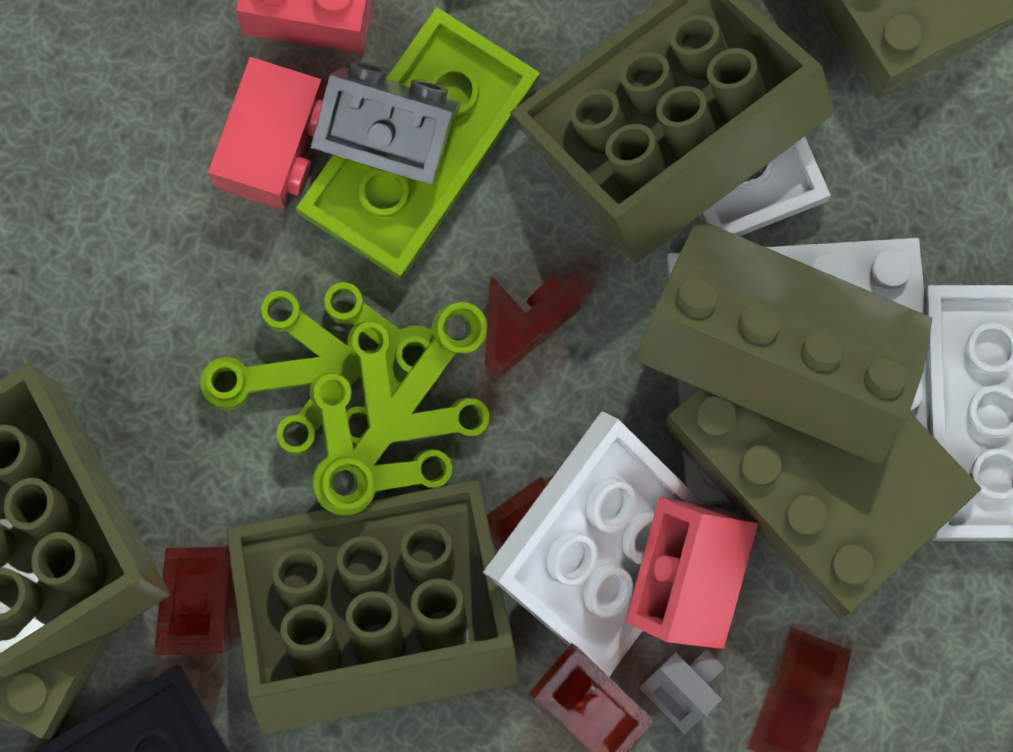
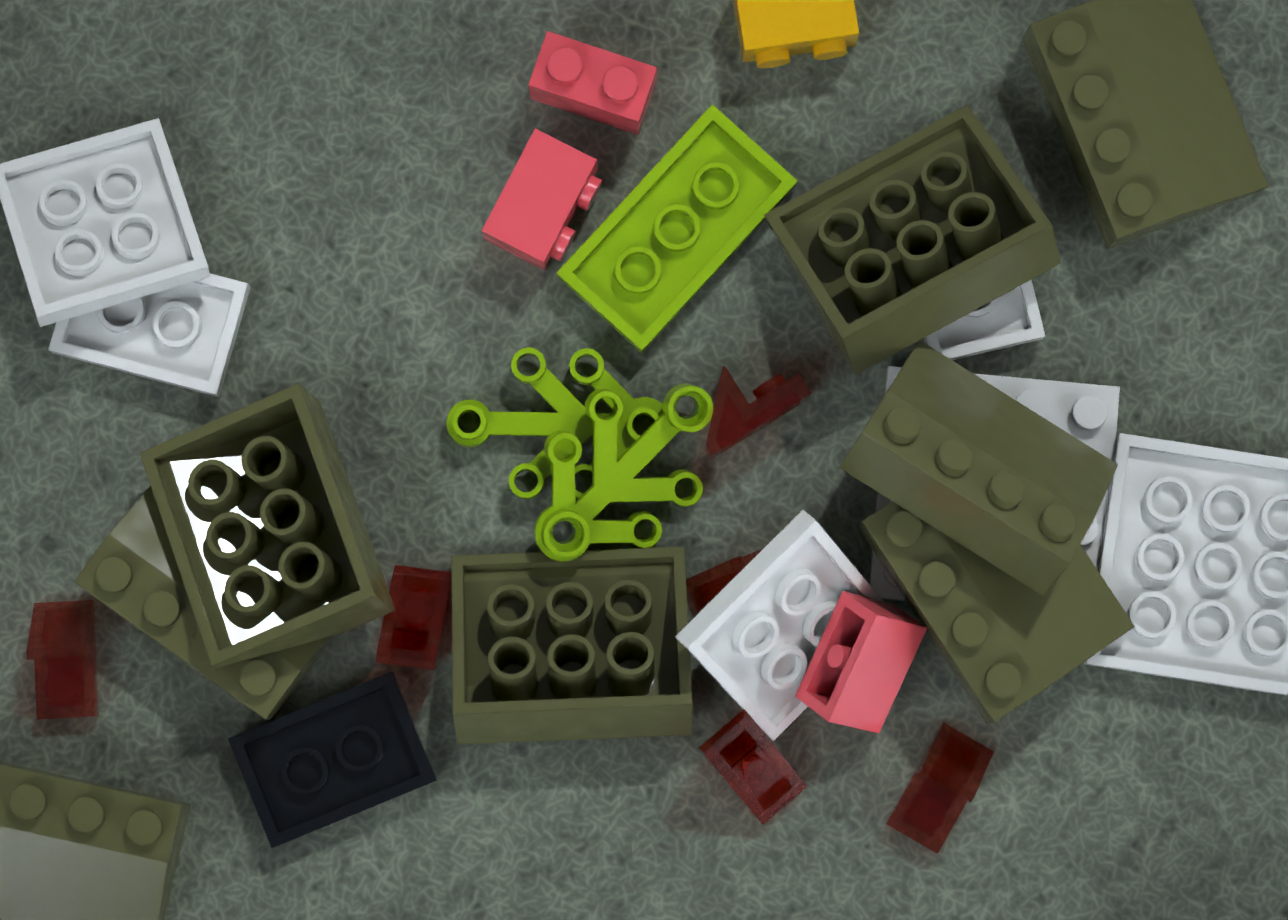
camera: 10 degrees right, 5 degrees up
bracket [311,61,460,185] -> none
light grey tile [639,649,725,735] -> none

